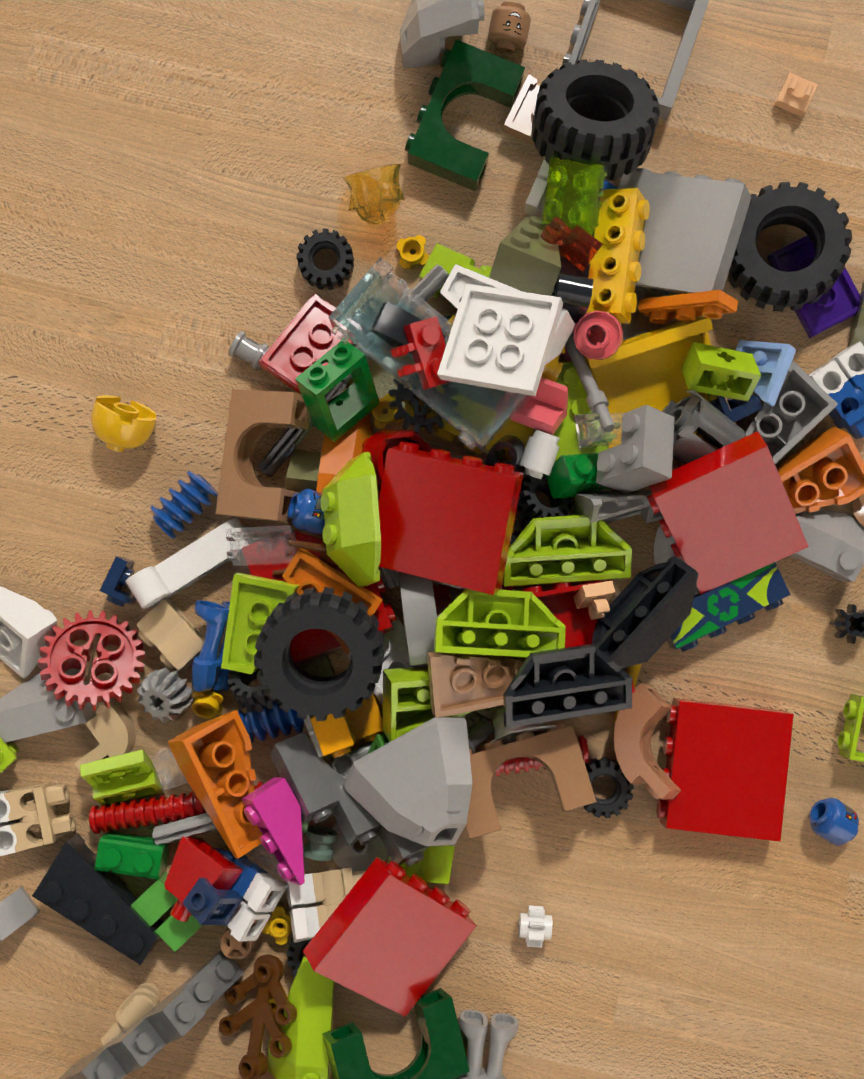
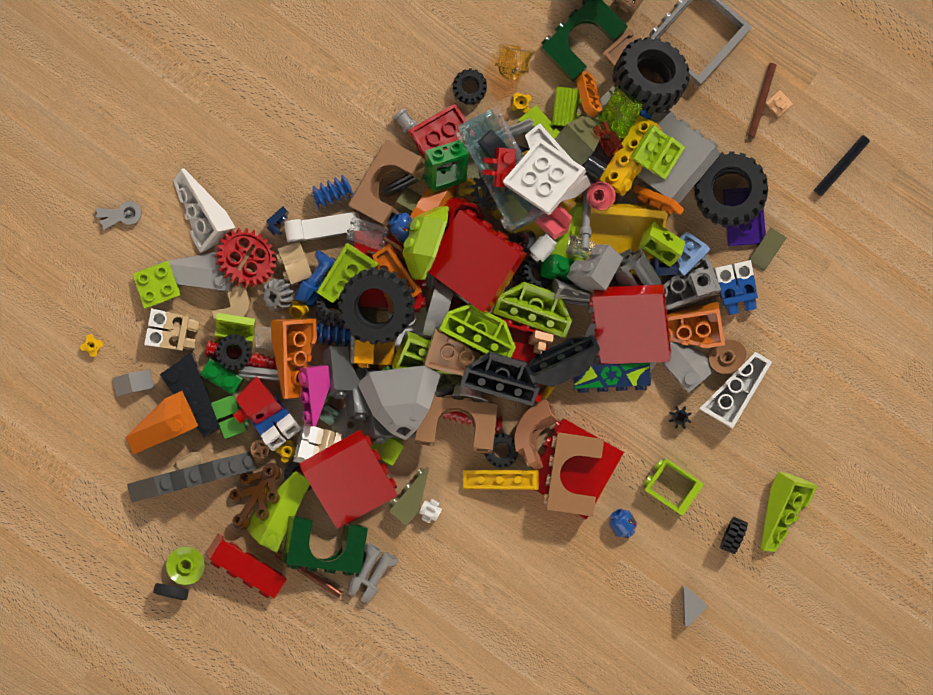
camera: 20 degrees right, 0 degrees up
yellow cylinder [91,395,157,452] -> none
dark blue bracket [183,878,243,925] -> none
none -> orange wedge [126,391,198,454]
none -> black tyre [216,334,252,370]
none -> olive slope [389,467,429,526]
none -> yellow tile [463,470,539,490]
none -> medium nougat arch [543,432,604,516]
none -> lime brick [552,87,582,128]
none -> orange beam [576,71,602,117]
none -> lime slope [631,125,685,180]
none -> light grey brick [689,267,716,299]
none -> copper bar [748,63,777,138]

